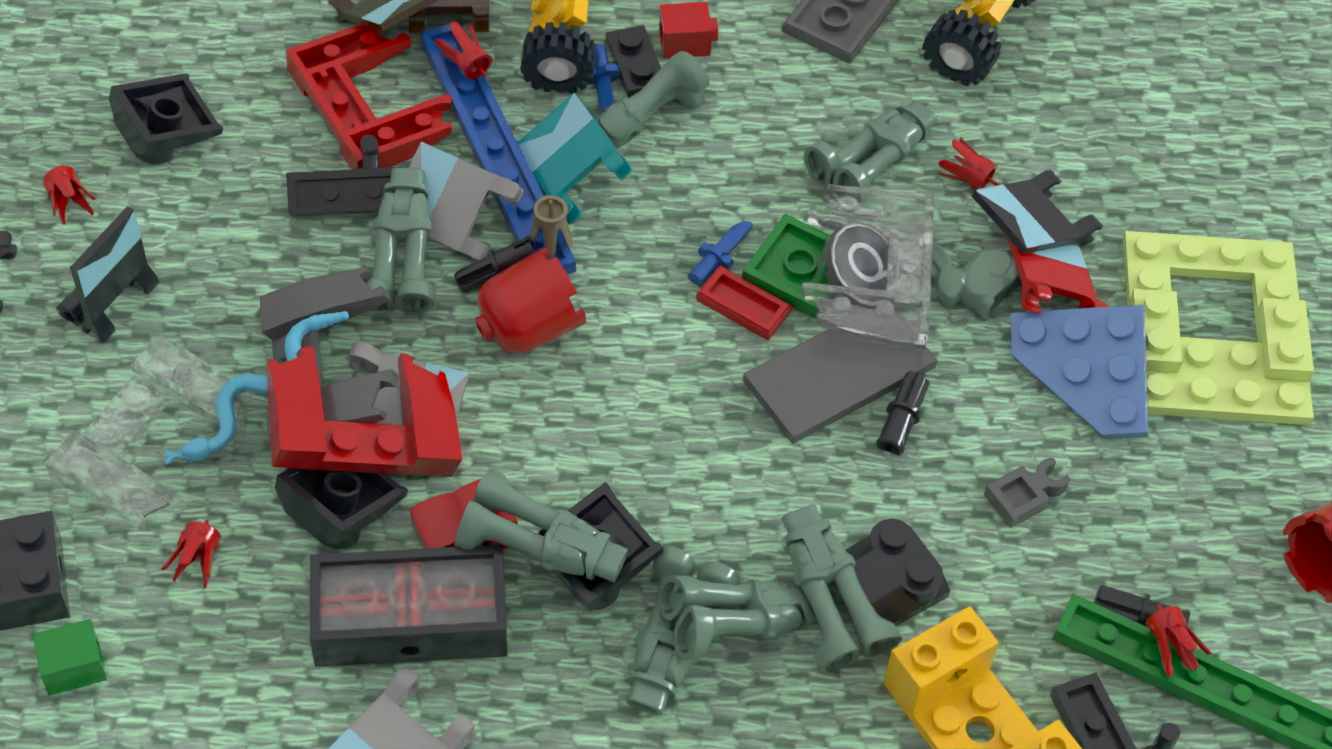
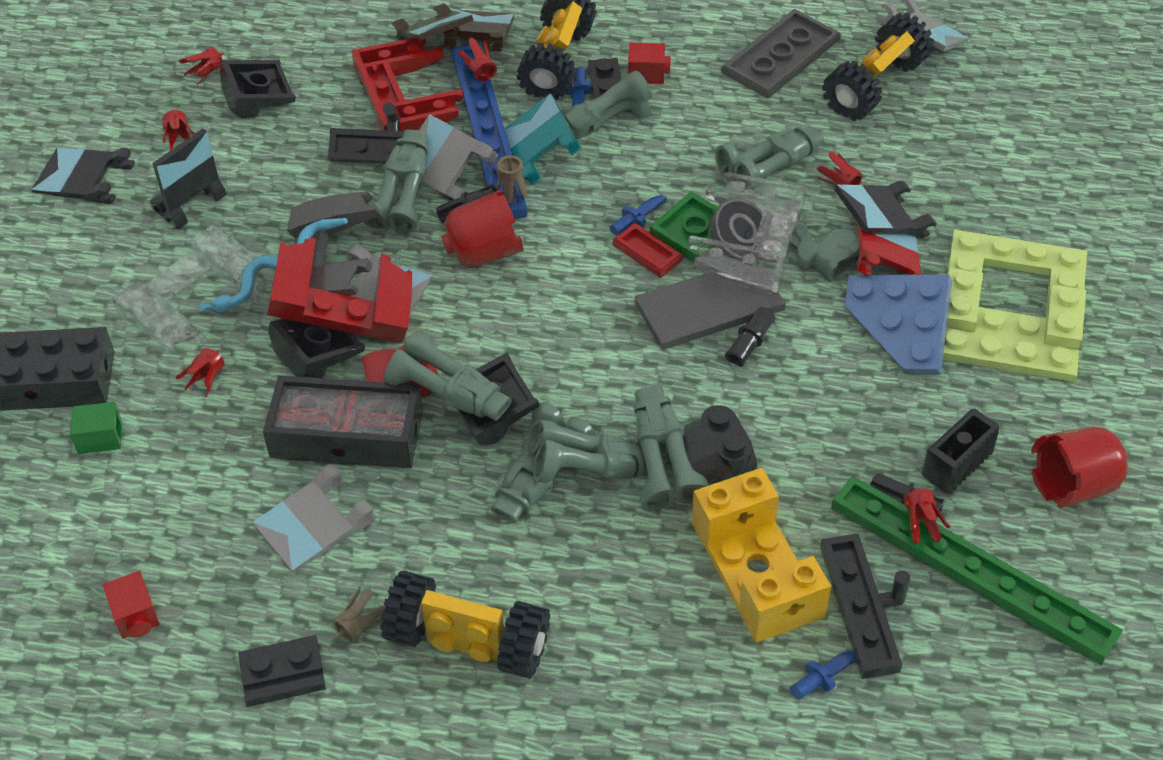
camera: 15 degrees right, 5 degrees down
dark grey plate [984,458,1070,528] -> none
none -> red piece [178,46,224,85]
none -> black brick [921,409,1000,493]

